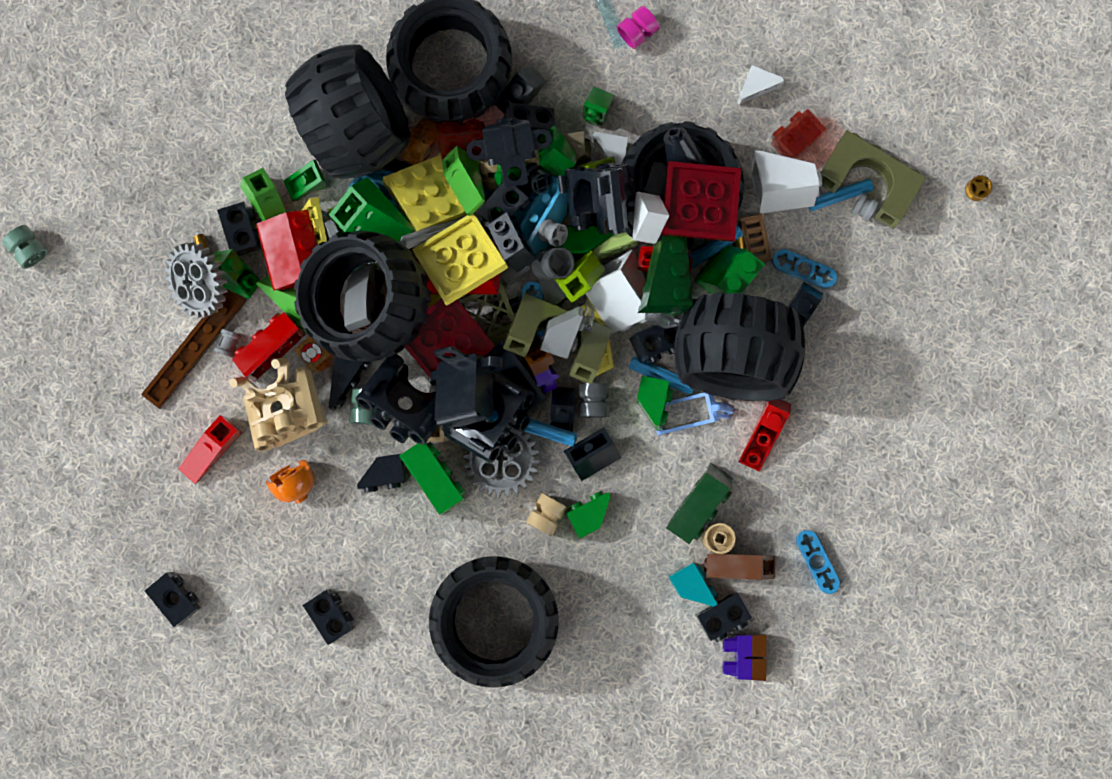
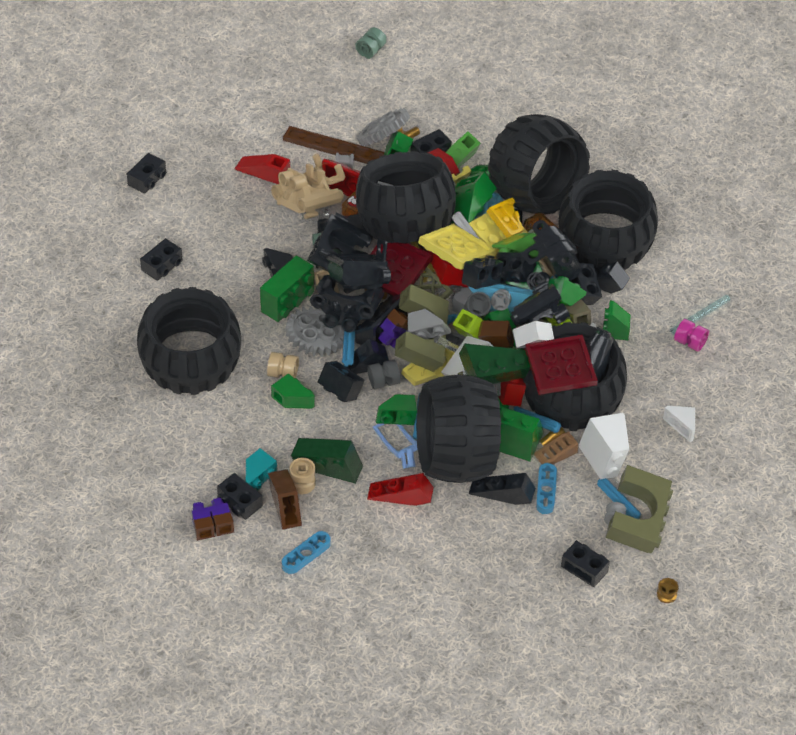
camera: 75 degrees right, 35 degrees down
orange cylinder [265,460,315,504] -> none
clear red brick [770,109,826,159] -> none
none -> reddish brown slope [478,321,514,349]
none -> yellow wing [486,197,524,238]
none -> black brick [561,540,610,587]

